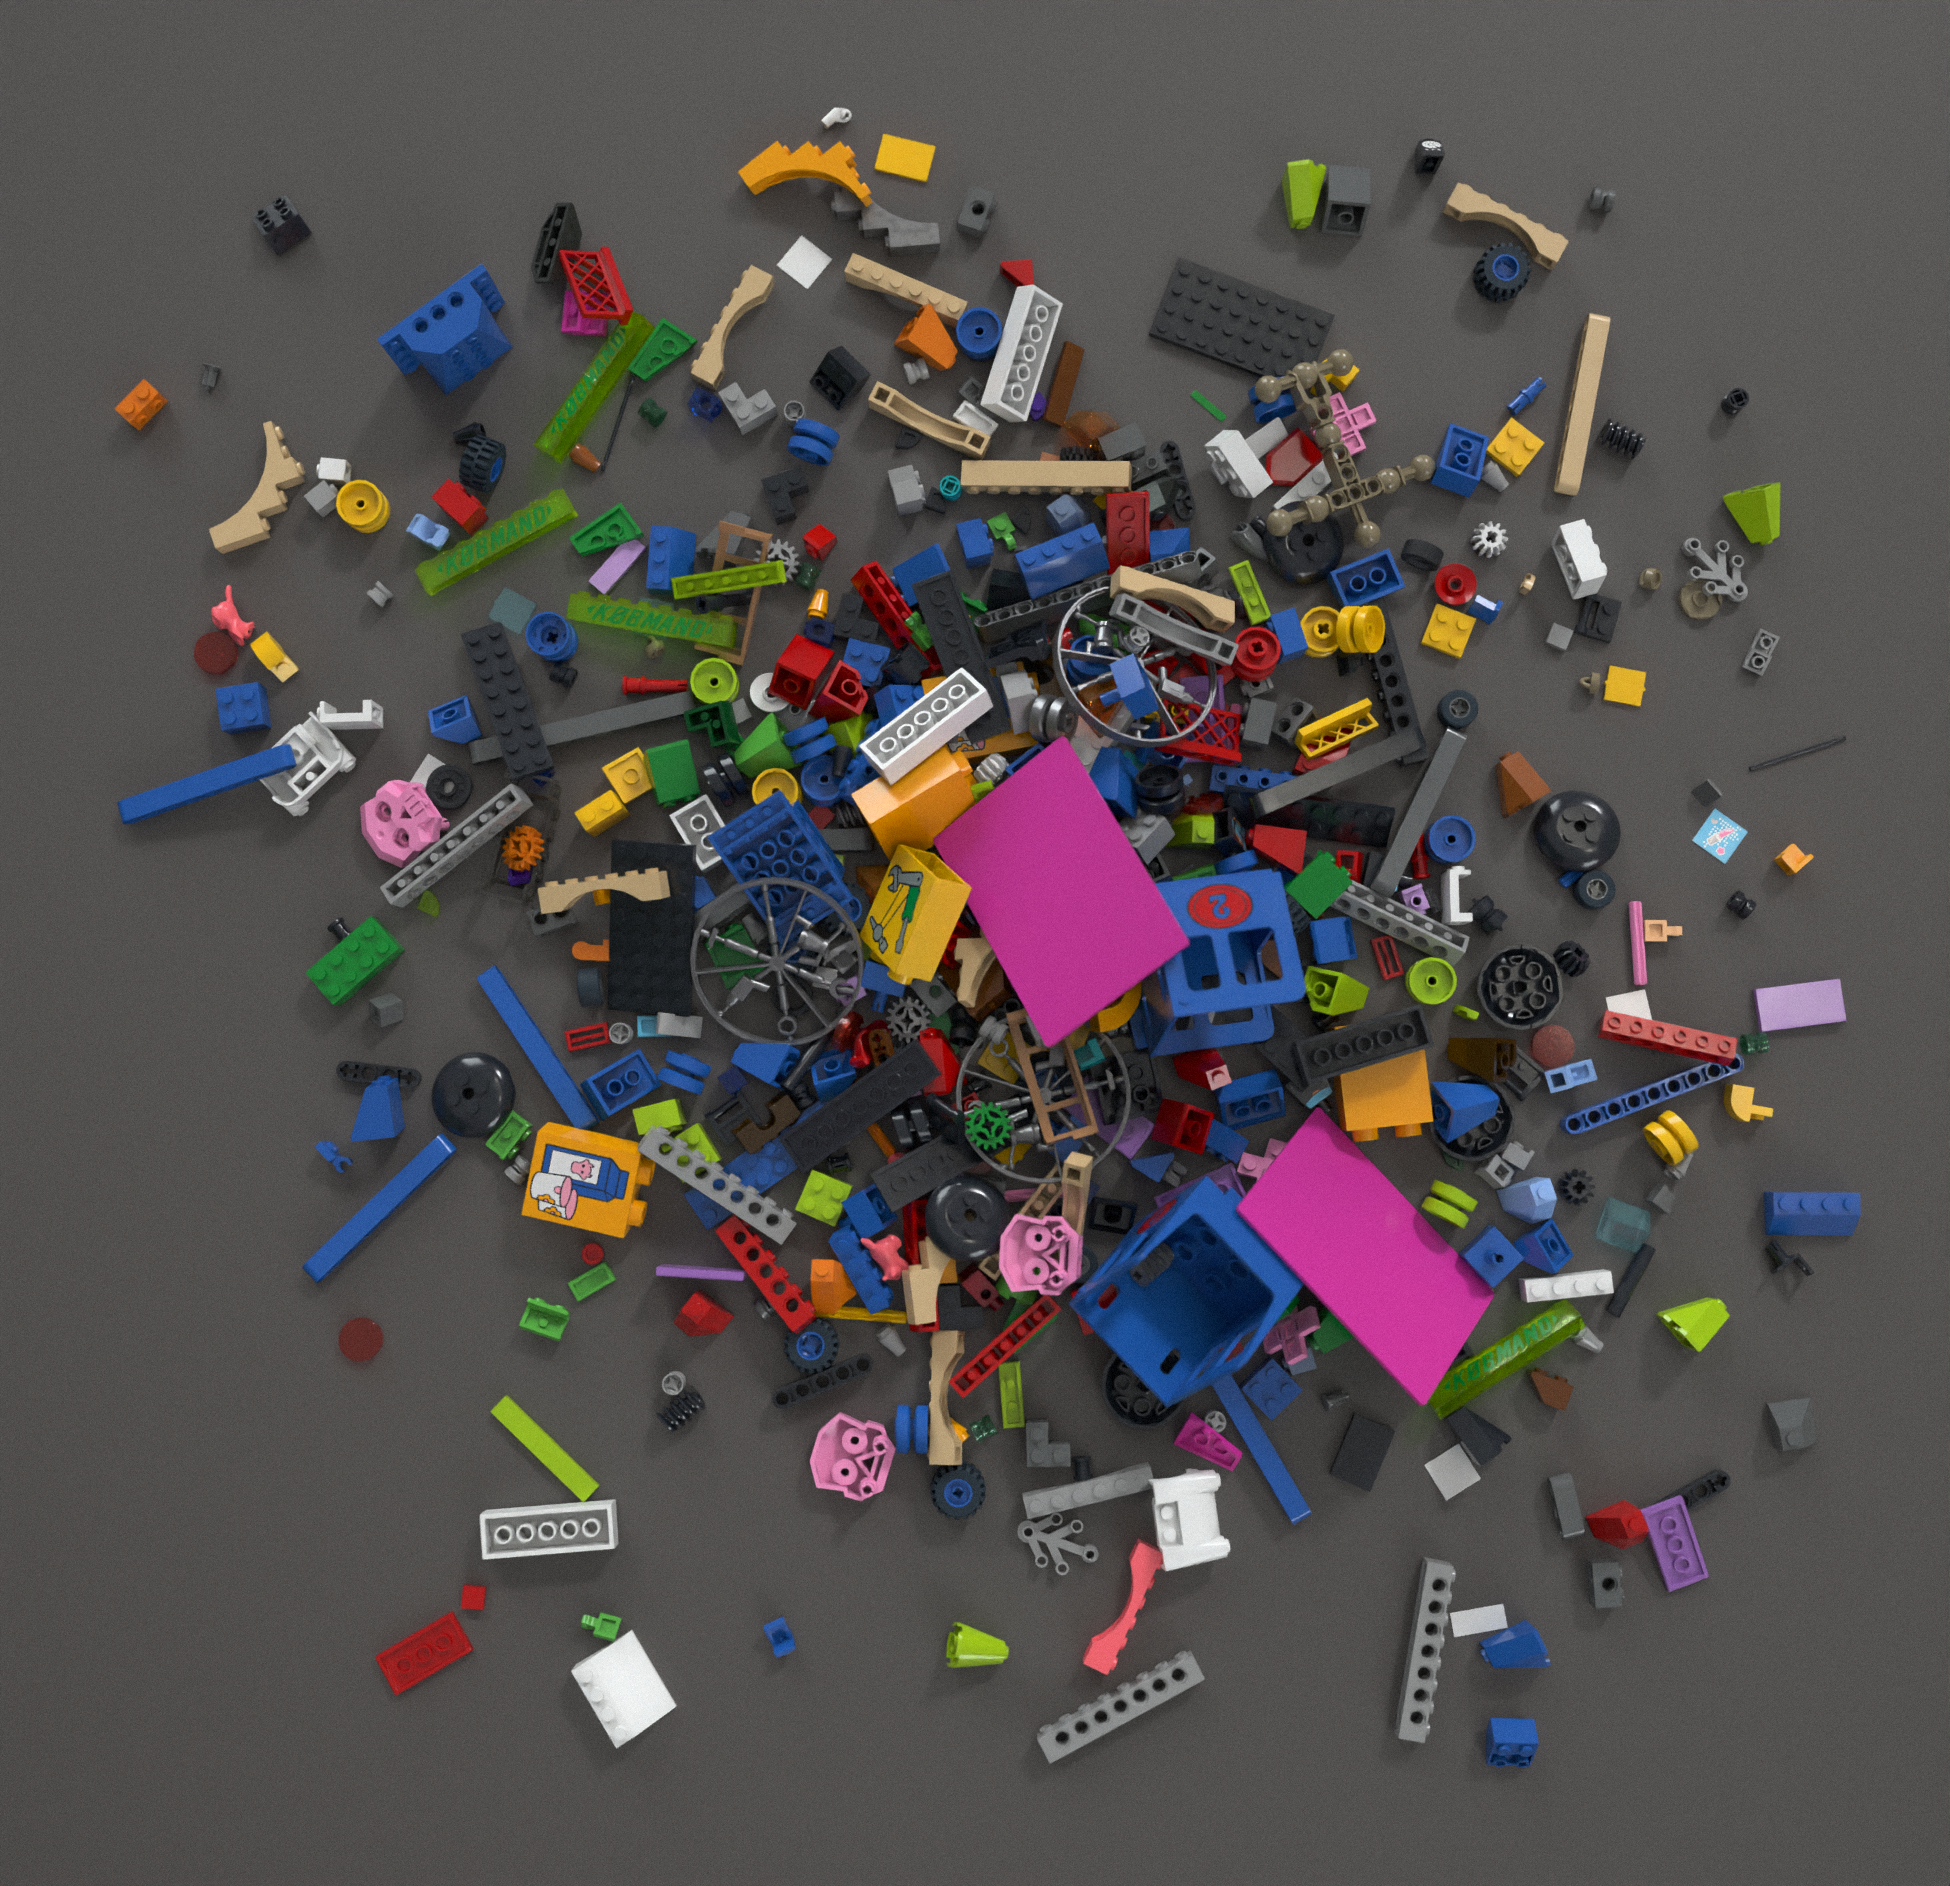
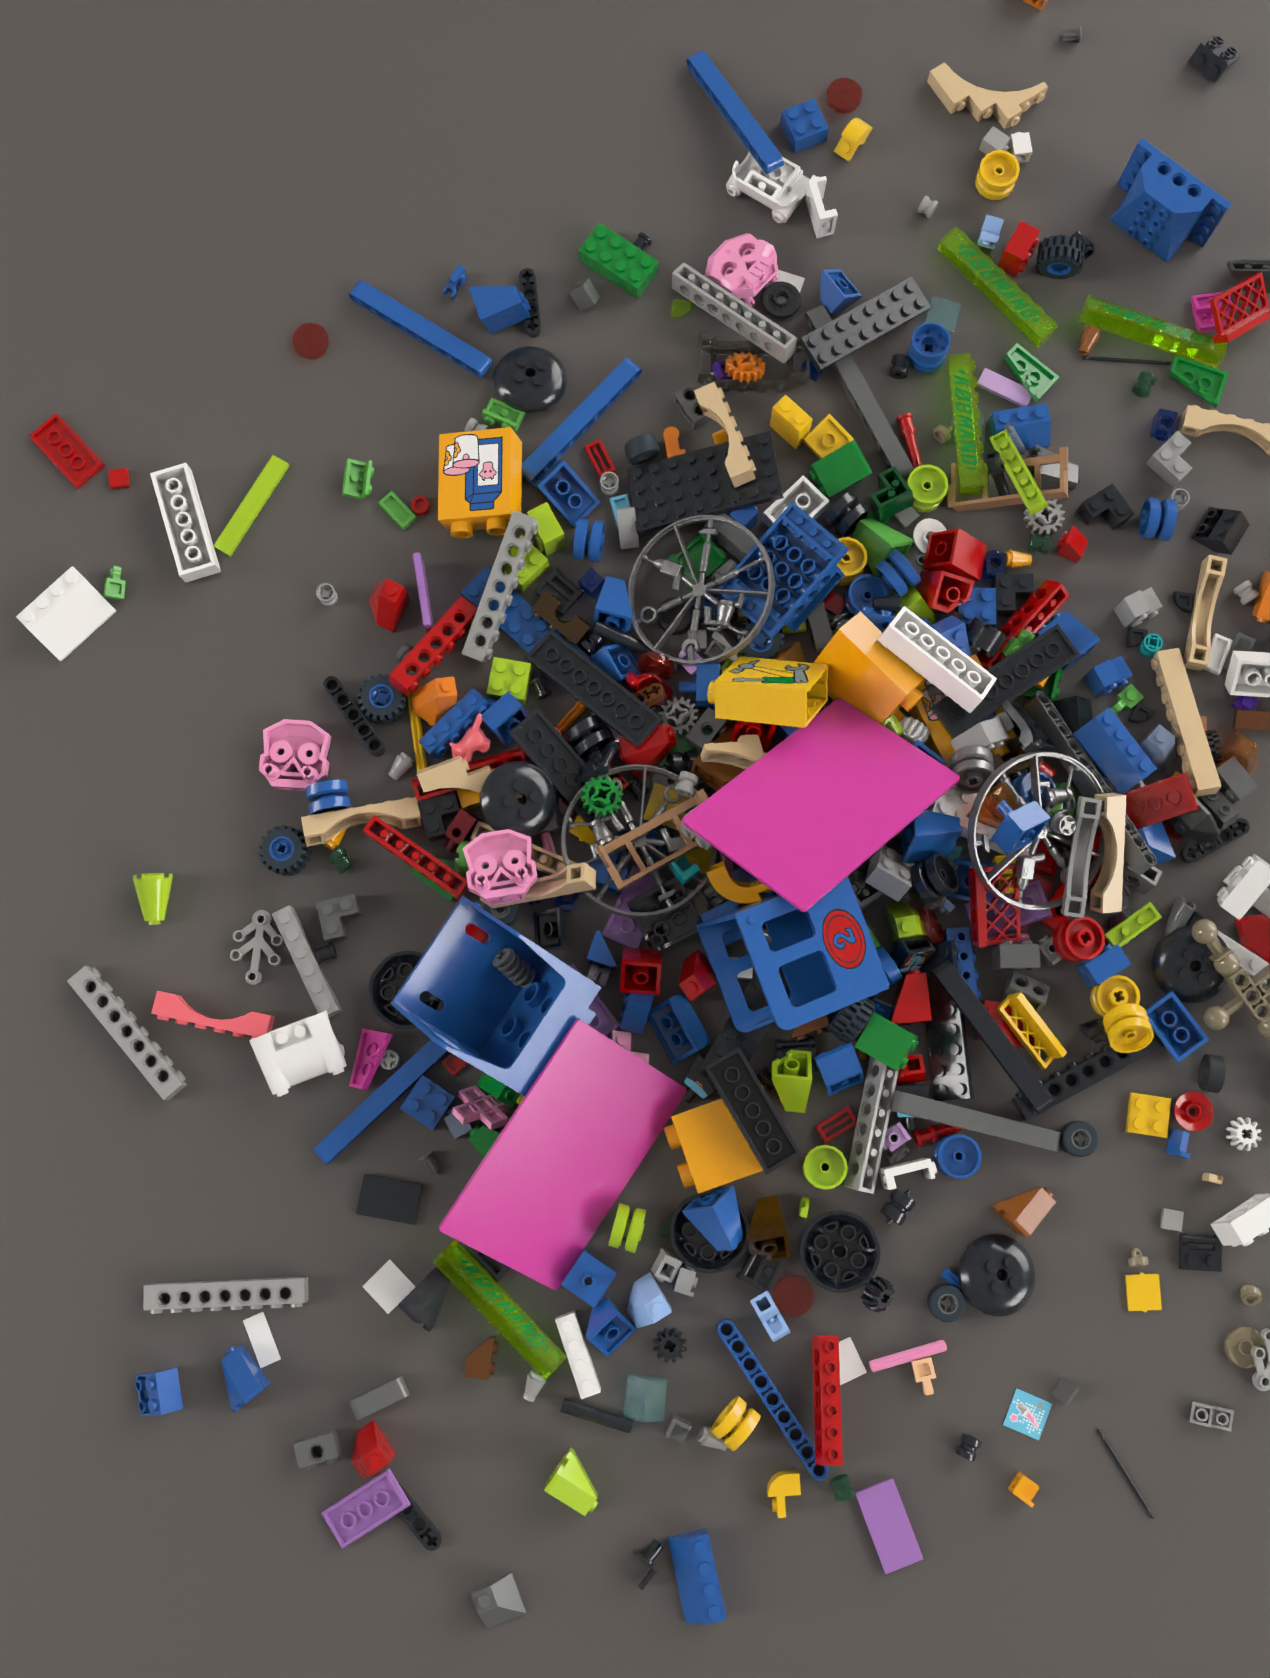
camera: 80 degrees right, 5 degrees down
coral animal [211,585,255,646] -> none
black piece [656,1385,706,1432] -> none
blue bracket [763,1617,796,1658] -> none
lime tile [998,1361,1025,1429] -> none
none -> clear tile [1004,423,1030,459]

